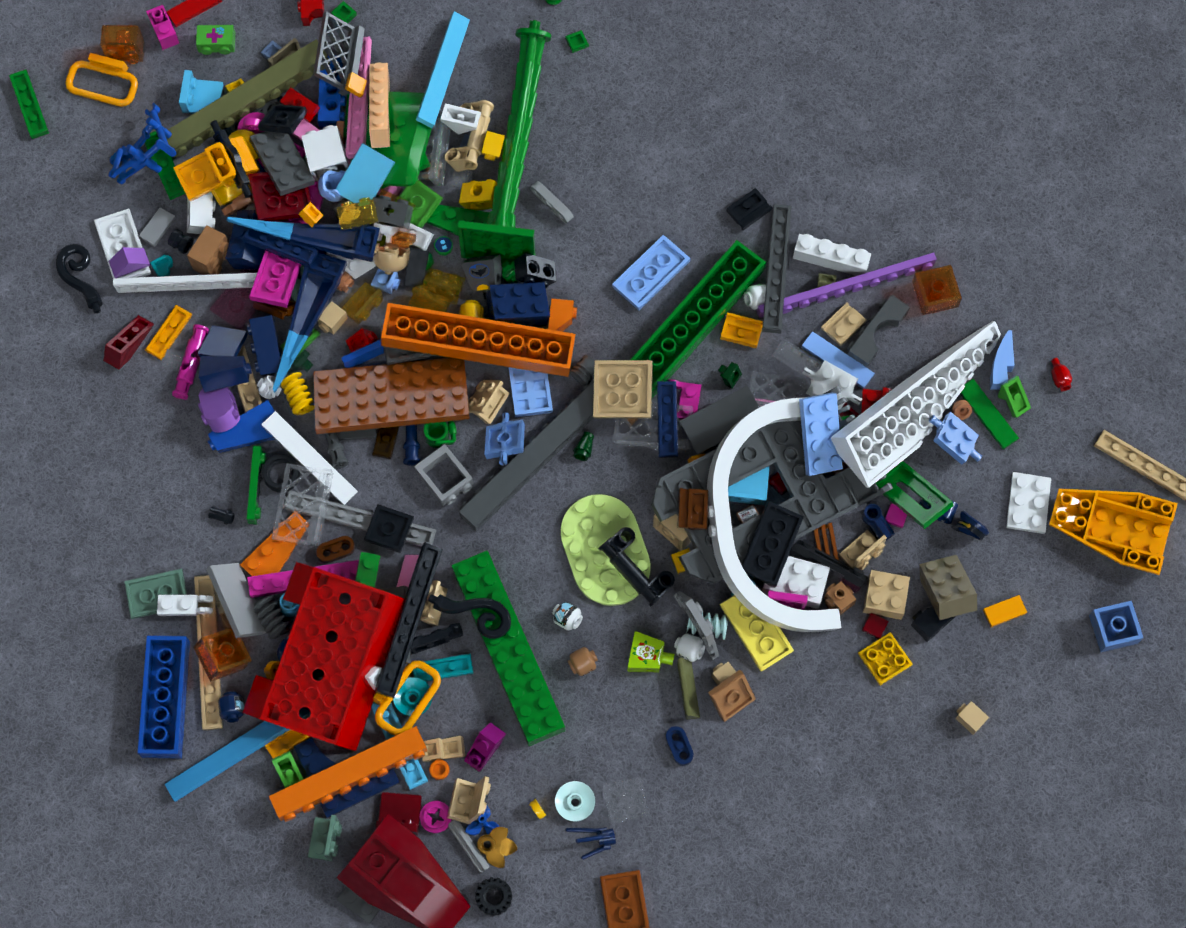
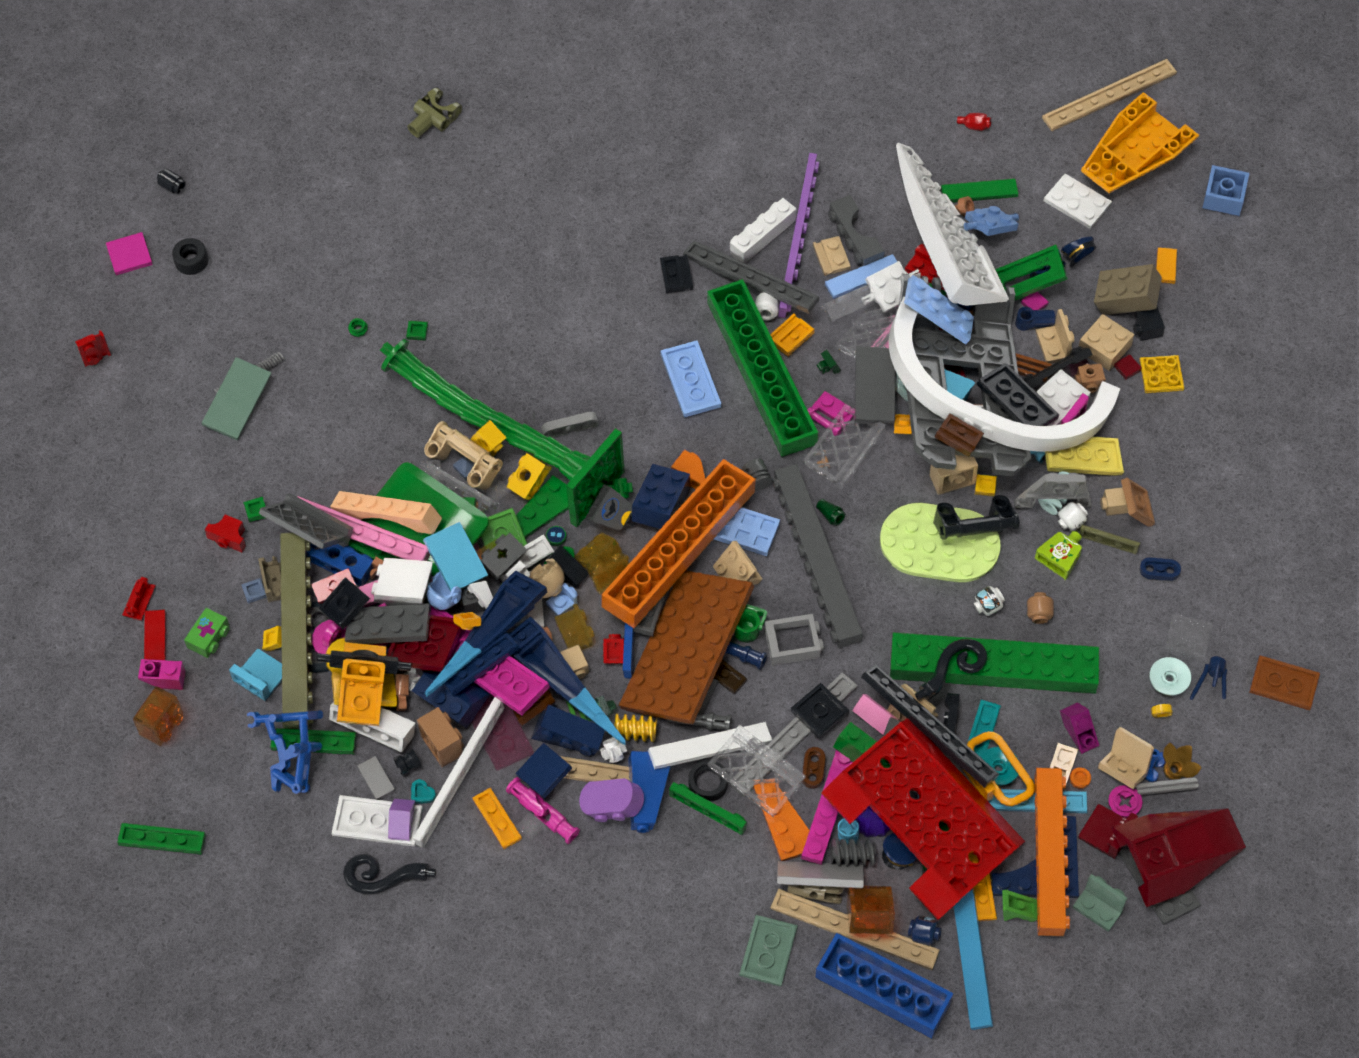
camera: 60 degrees left, 10 degrees down
light orange bar [65,53,138,107] -> none
dark red slope [103,315,154,370] -> none
white hinge [157,595,213,616] -> none
dark blue slope [199,356,252,392] -> none
black pin [208,506,235,525] -> none
light orange tile [264,661,280,680] -> none
clear yellow bracket [336,197,379,230] -> none
light orange tile [345,72,367,98] -> none
white tile [365,666,382,690] -> none
clear orange plate [392,231,416,248] -> none
medium azure tile [416,11,470,128] -> none
white slope [440,103,481,135] -> none
yellow head [459,300,484,318] -> none
black tyre [475,877,512,916] -> none
medium blue plate [484,412,525,466] -> none
black brick [514,253,556,288] -> none
tan plate [593,360,653,419] -> none
dark blue tile [657,381,678,458] -> none
olive tile [817,273,837,288] -> none
clear orange brick [912,265,962,315] -> none
tan brick [956,701,989,735] -> none
light blue slope [990,330,1014,390] -> none
bright green slope [998,375,1031,418] -> none

